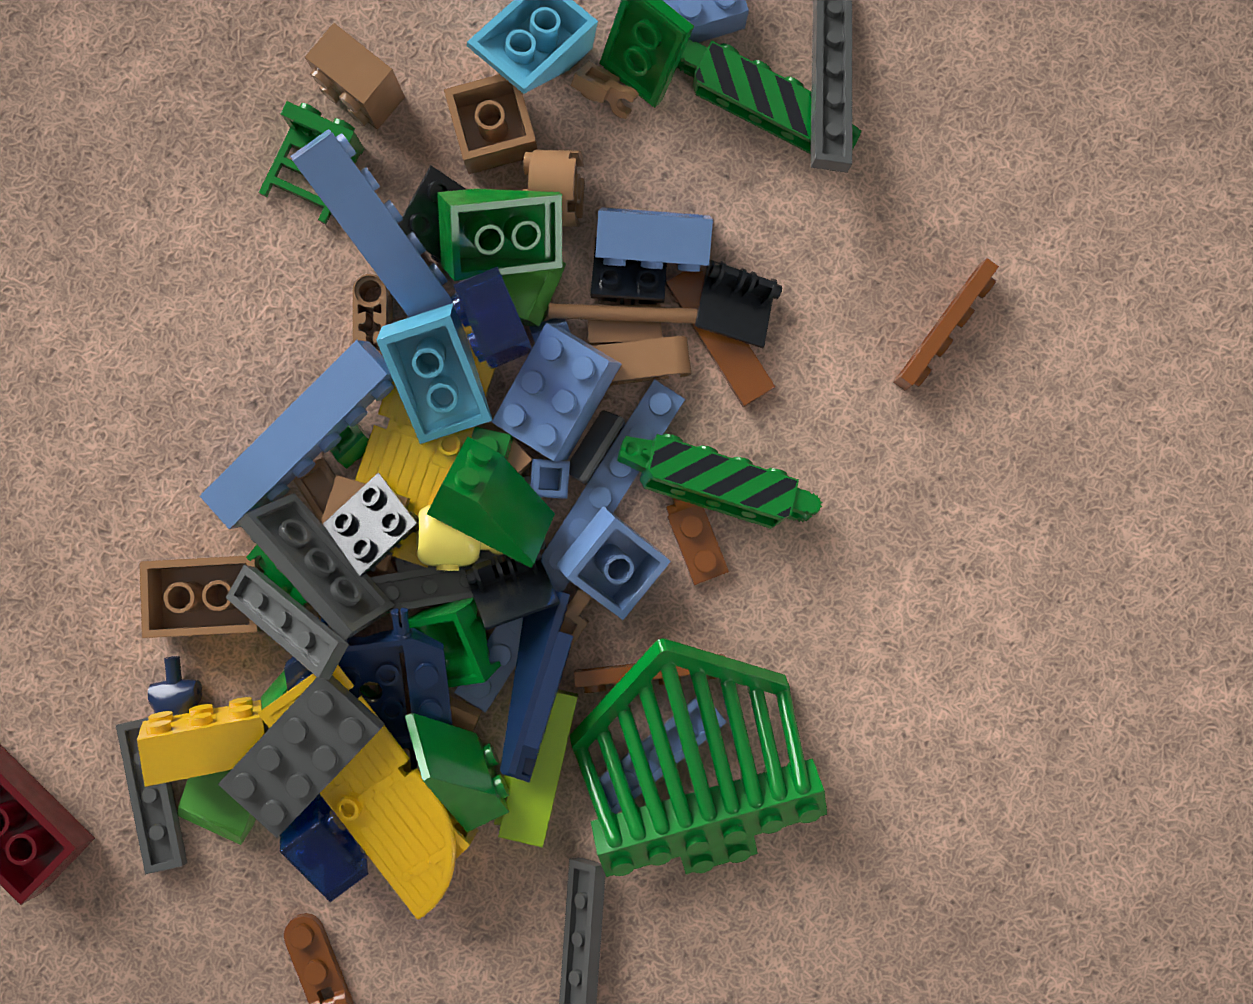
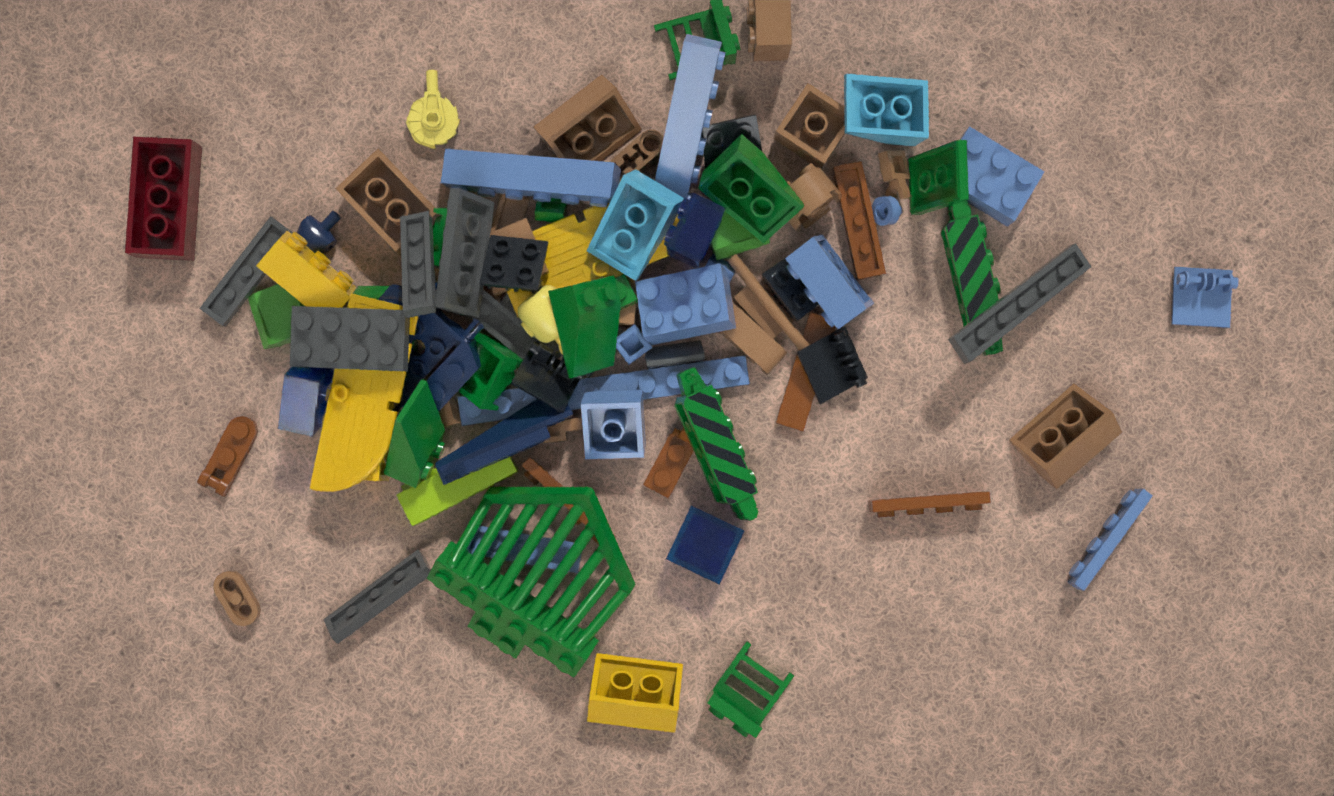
camera: 50 degrees right, 0 degrees up
none -> light yellow piece [406,70,460,150]
none -> medium nougat slope [533,74,642,161]
none -> yellow slope [587,653,683,733]
none -> clear blue brick [666,505,745,585]
none -> green plate [706,641,795,738]
none -> dark orange plate [832,161,886,281]
none -> medium blue tile [872,196,902,226]
none -> medium nougat slope [1009,384,1122,490]
none -> medium blue plate [1068,489,1153,591]

